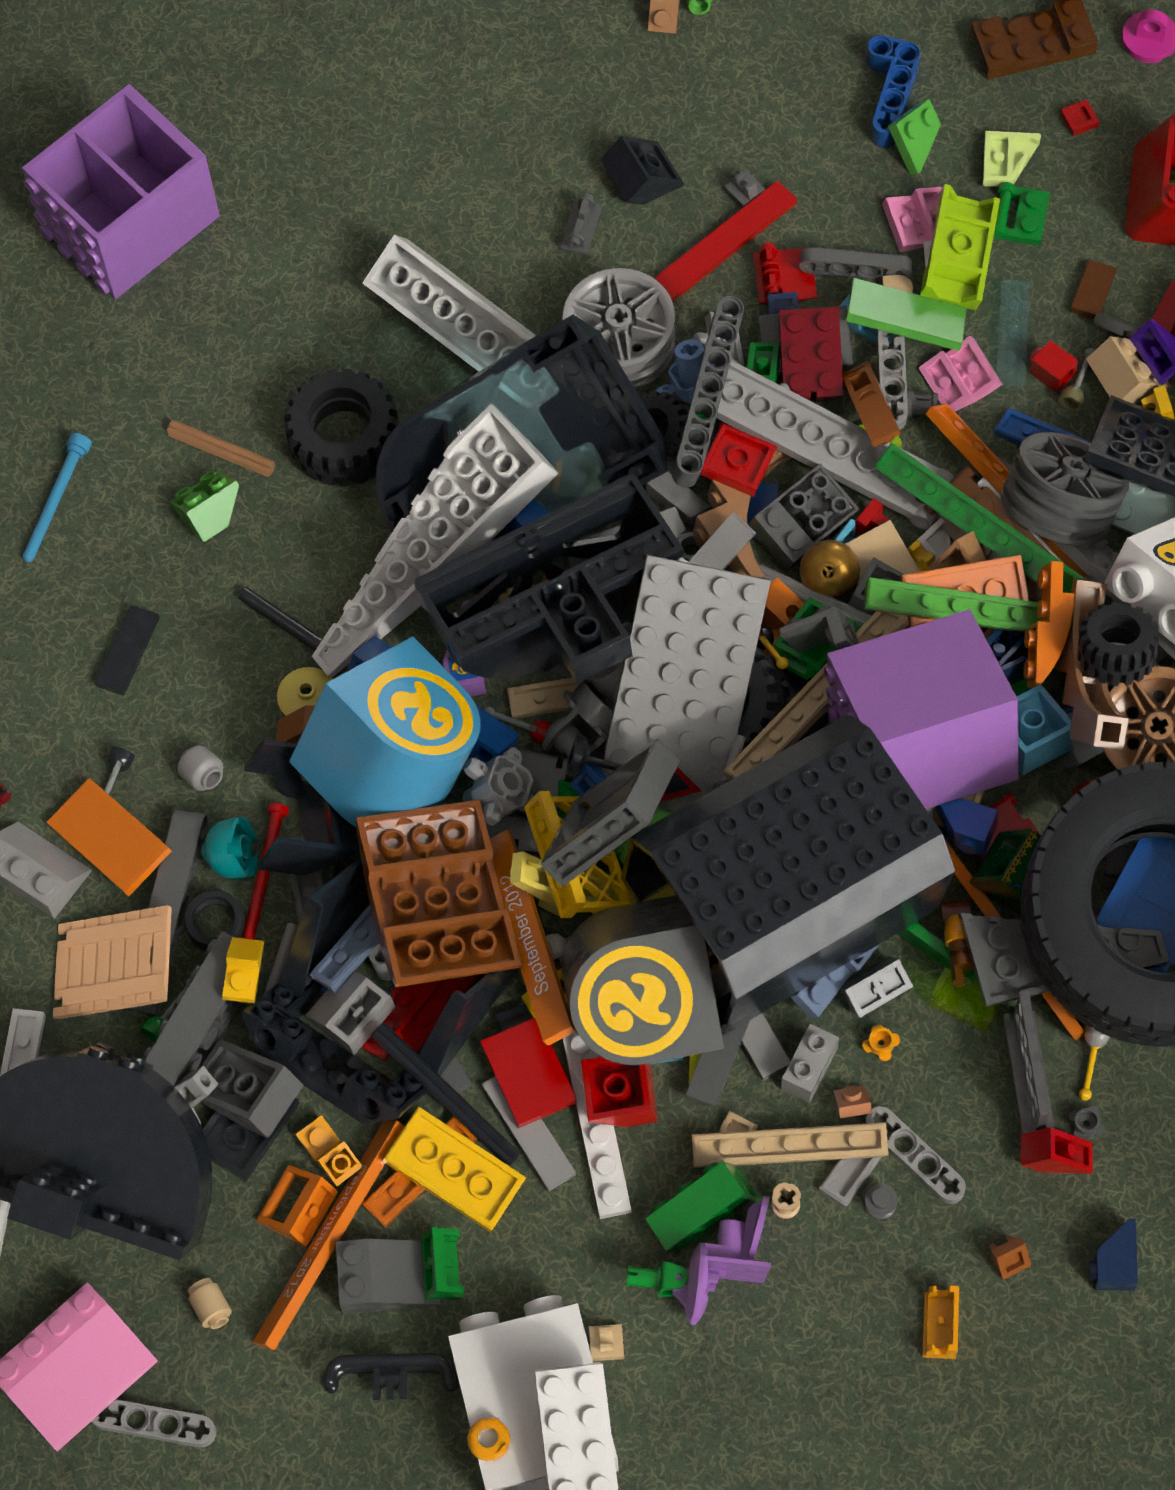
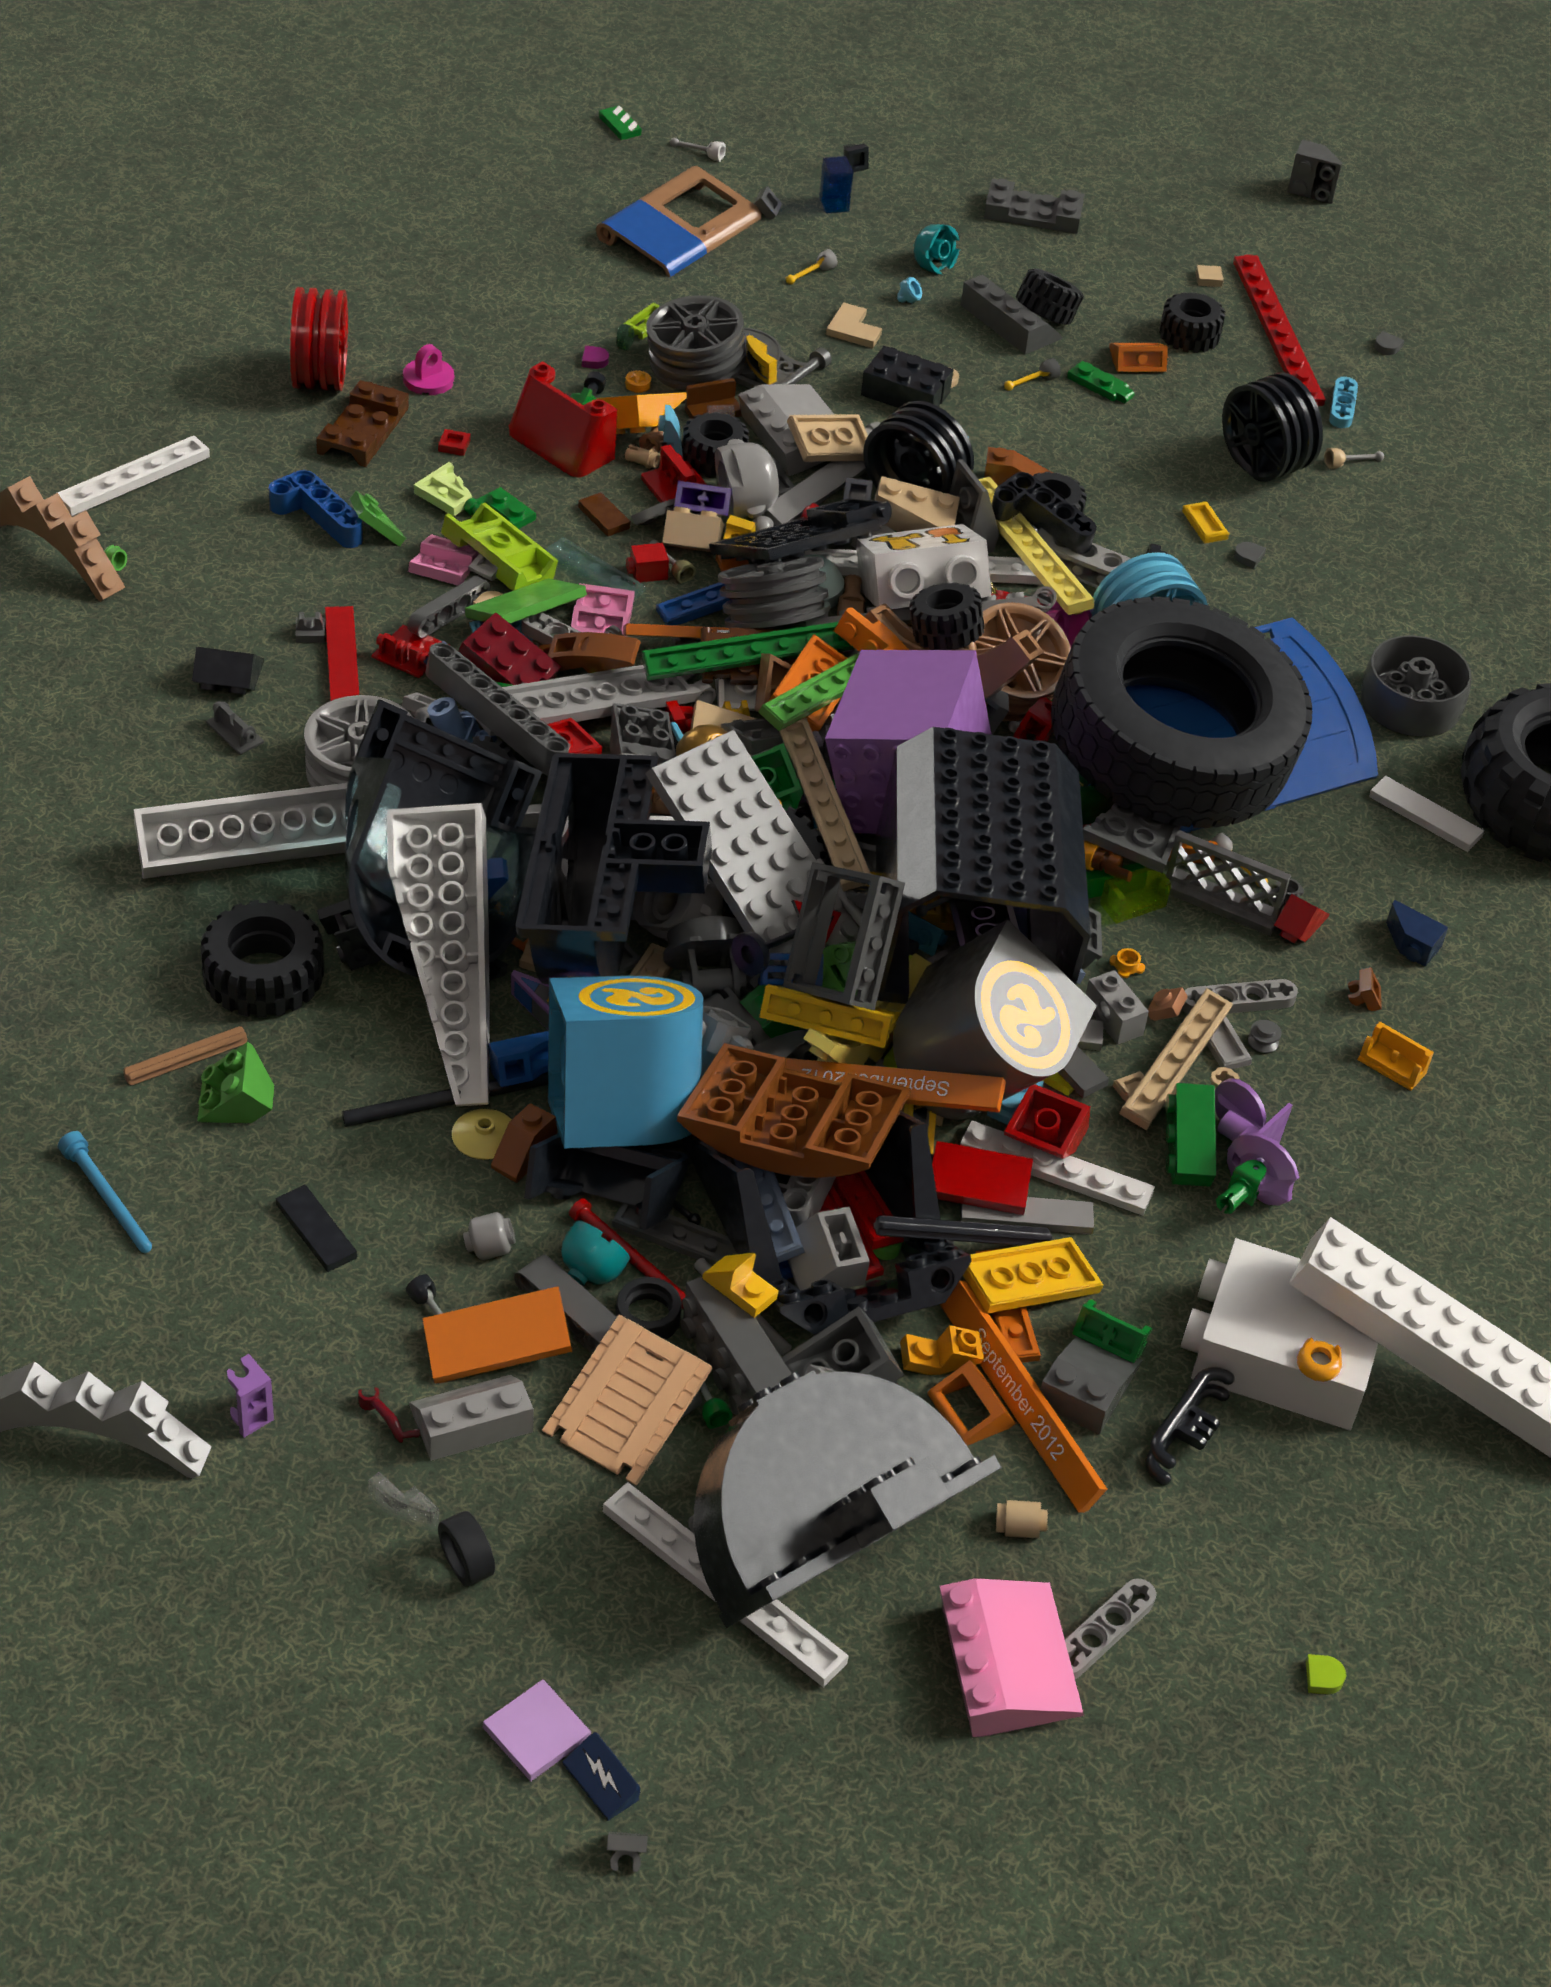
camera: 65 degrees left, 20 degrees down
dark grey bracket [779,606,859,653] -> none

